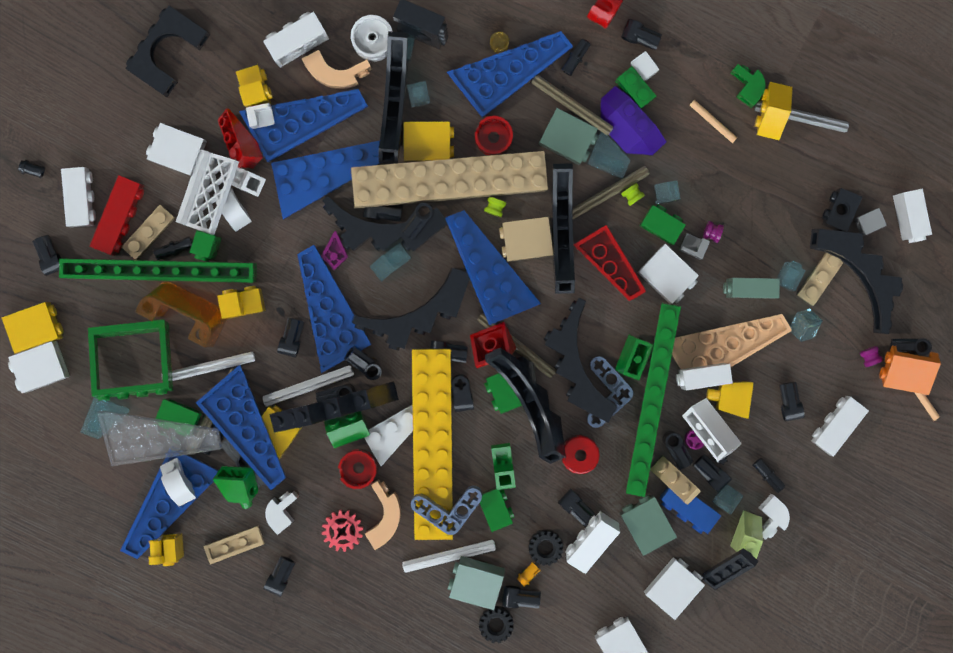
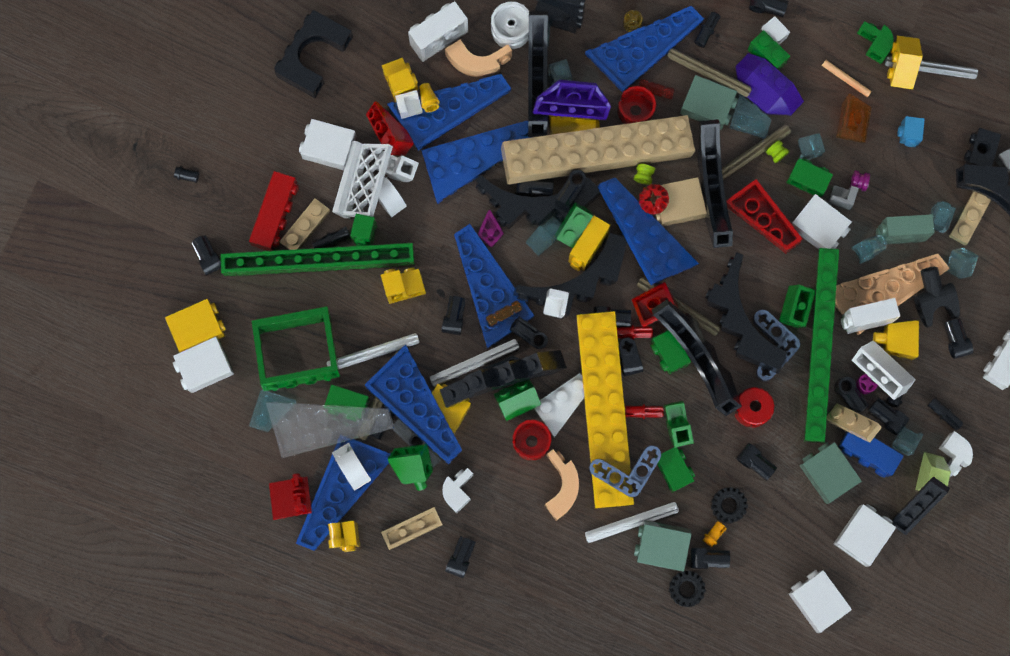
camera: 10 degrees left, 10 degrees down
white brick [61,167,96,228] -> none
clear orange windscreen [135,282,227,347] -> none
coral gear [322,509,364,552] -> none
white brick [565,511,620,574] -> none
none -> red hinge [269,474,312,520]
none -> yellow cone [419,83,440,112]
none -> clear orange axle [486,301,522,326]
none -> dark purple wedge [533,80,611,120]
none -> white panel [543,289,569,318]
none -> green brick [555,202,593,248]
none -> yellow brick [568,216,610,272]
none -> red axle [617,325,653,340]
none -> red axle [625,404,664,419]
none -> clear red axle [638,79,674,99]
none -> red gear [639,184,669,215]
none -> clear orange slope [836,94,872,143]
none -> clear light blue piece [851,234,887,265]
none -> dark azure brick [897,116,925,147]
none -> black connector [914,267,960,328]

